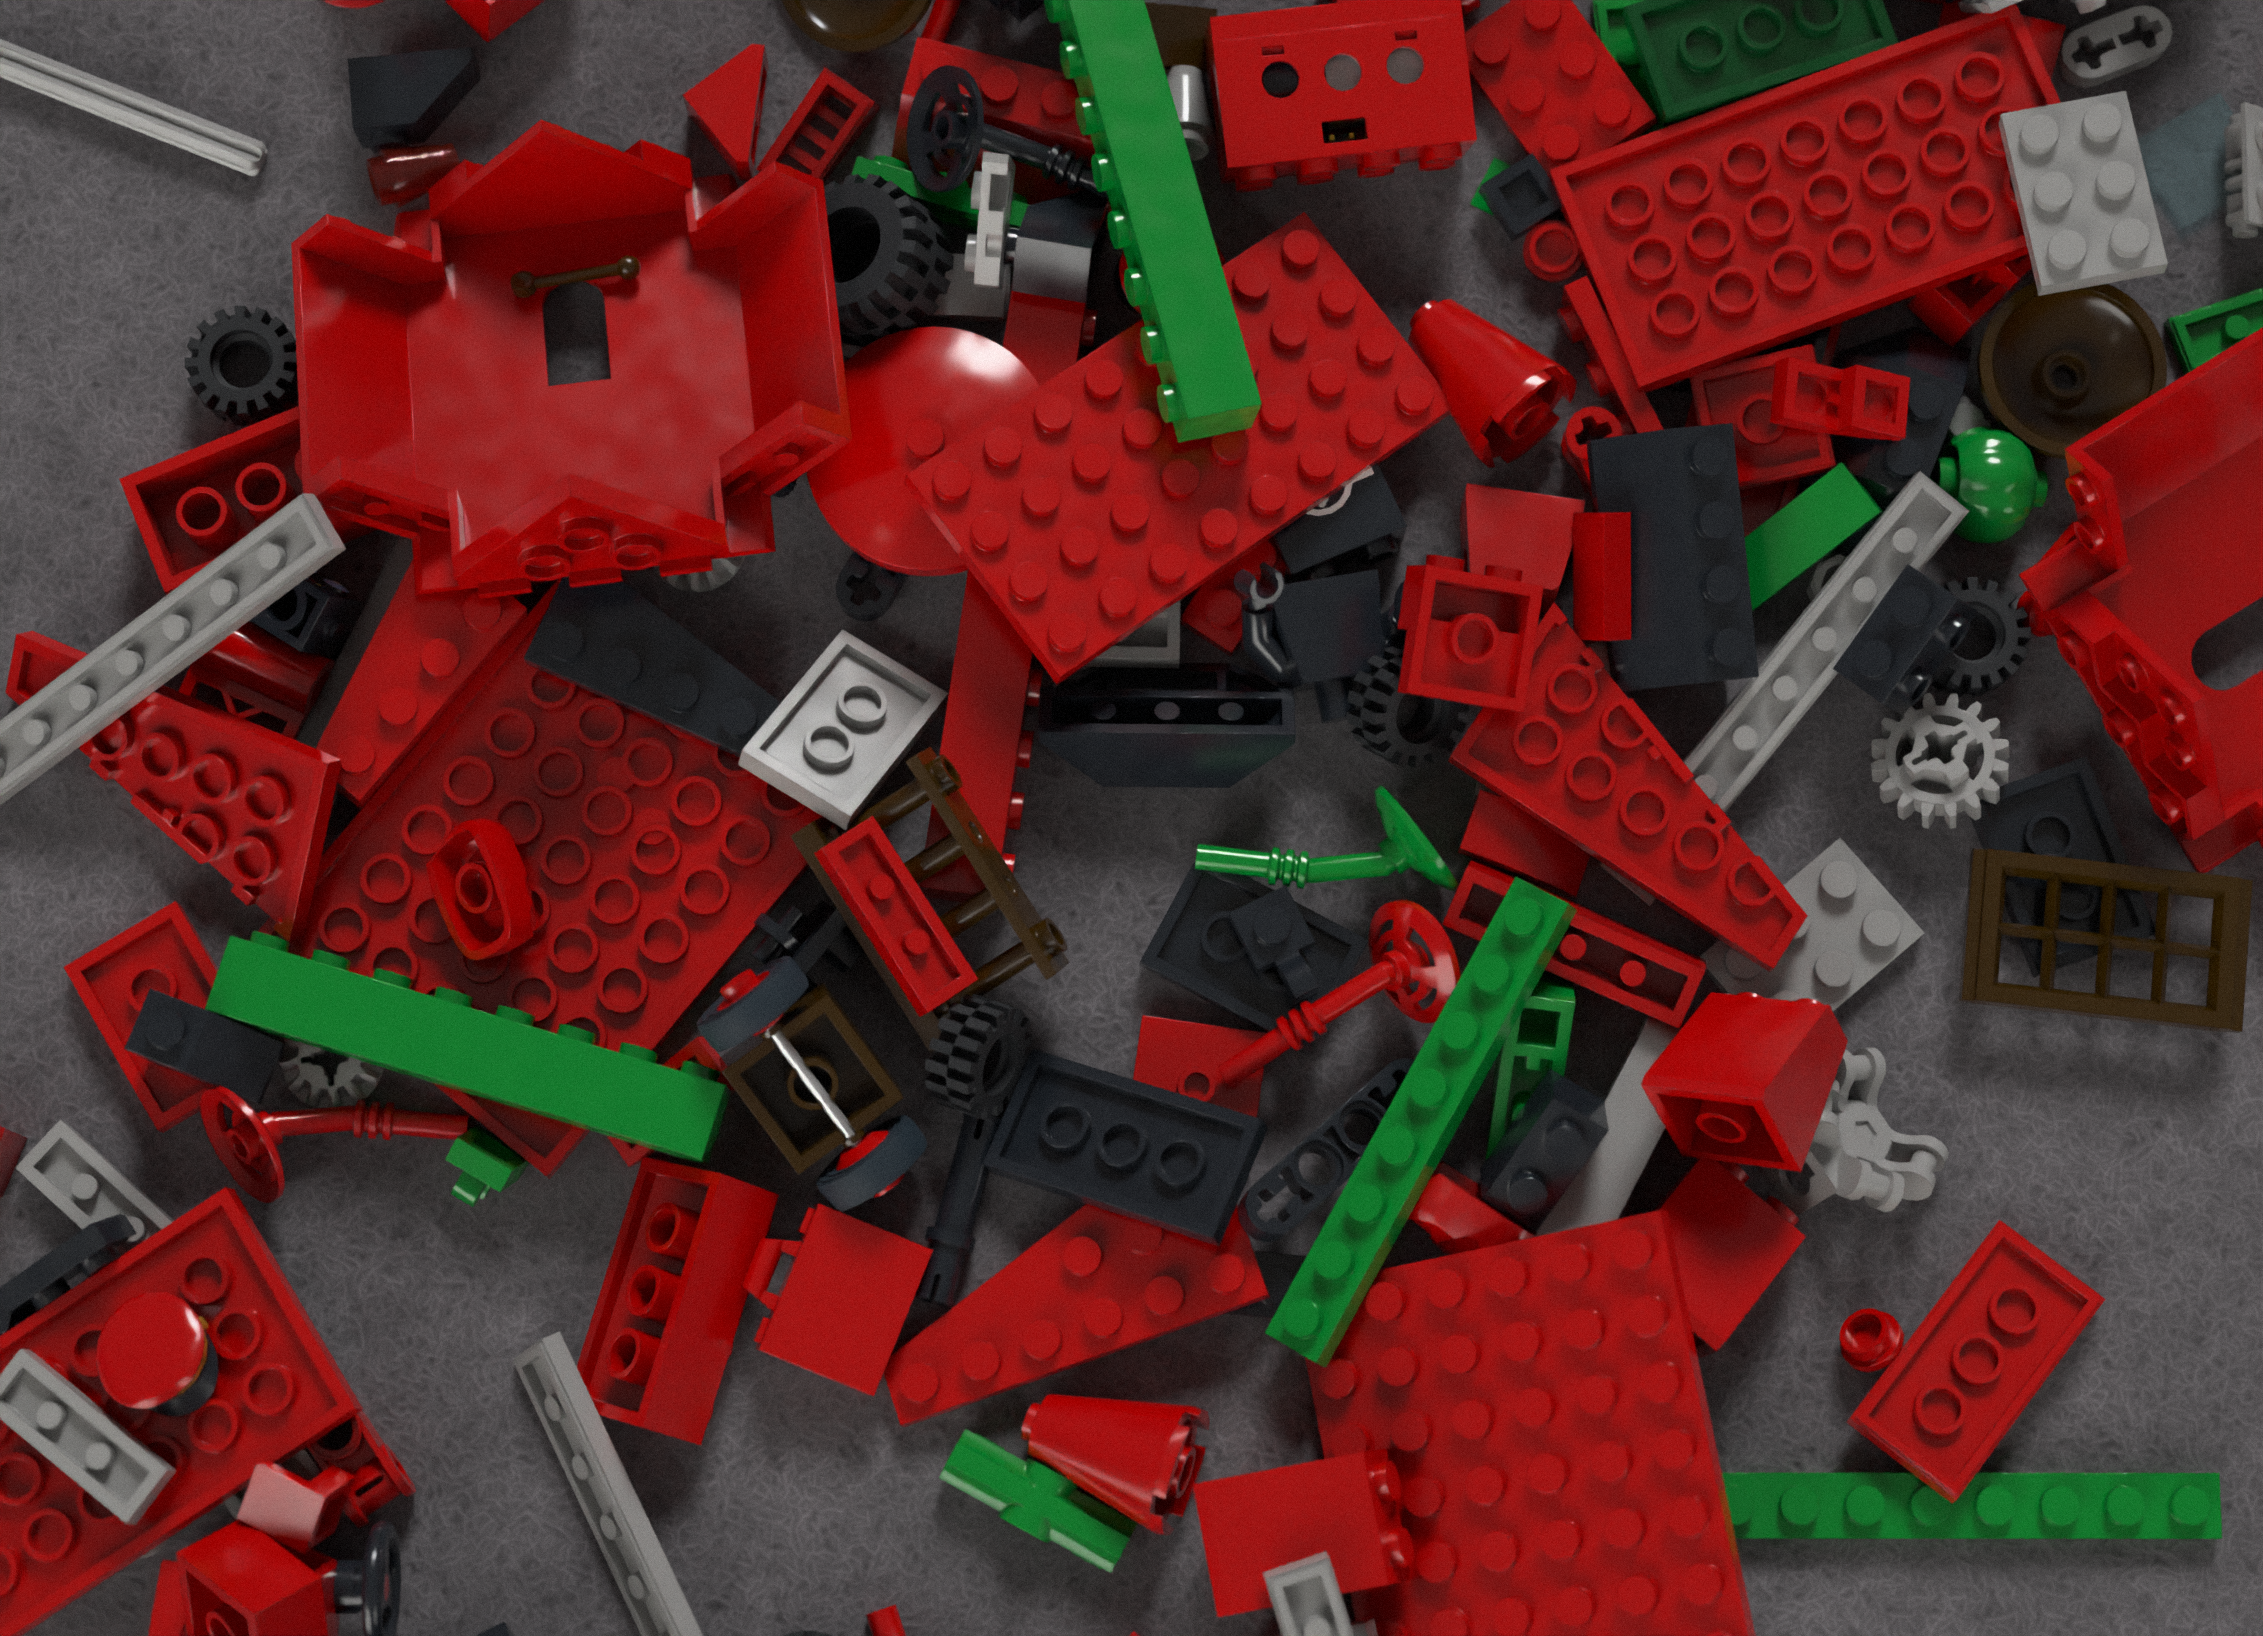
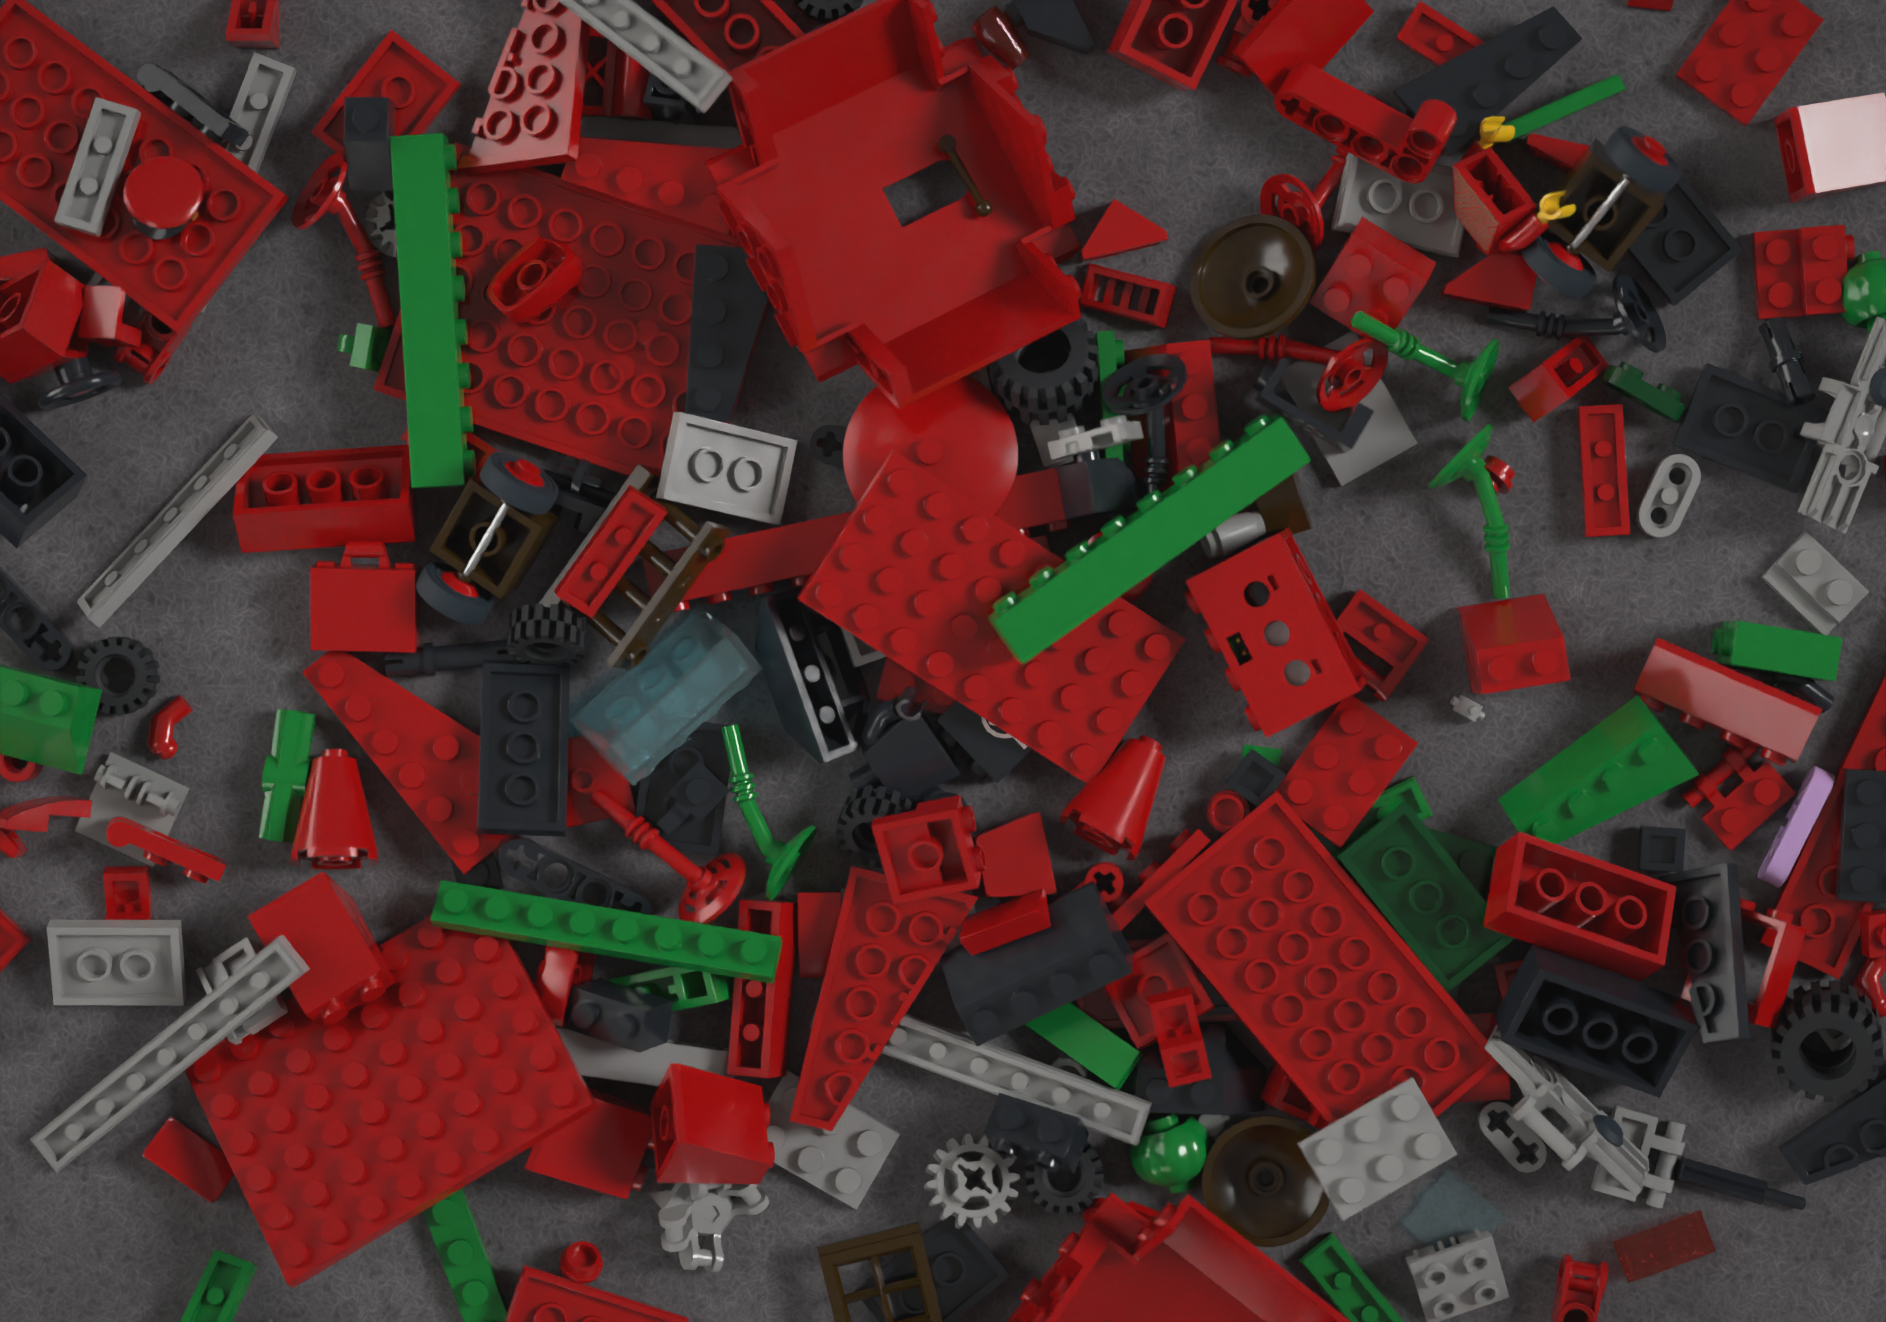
camera: 70 degrees right, 10 degrees up
none -> clear light blue slope [569,605,763,786]

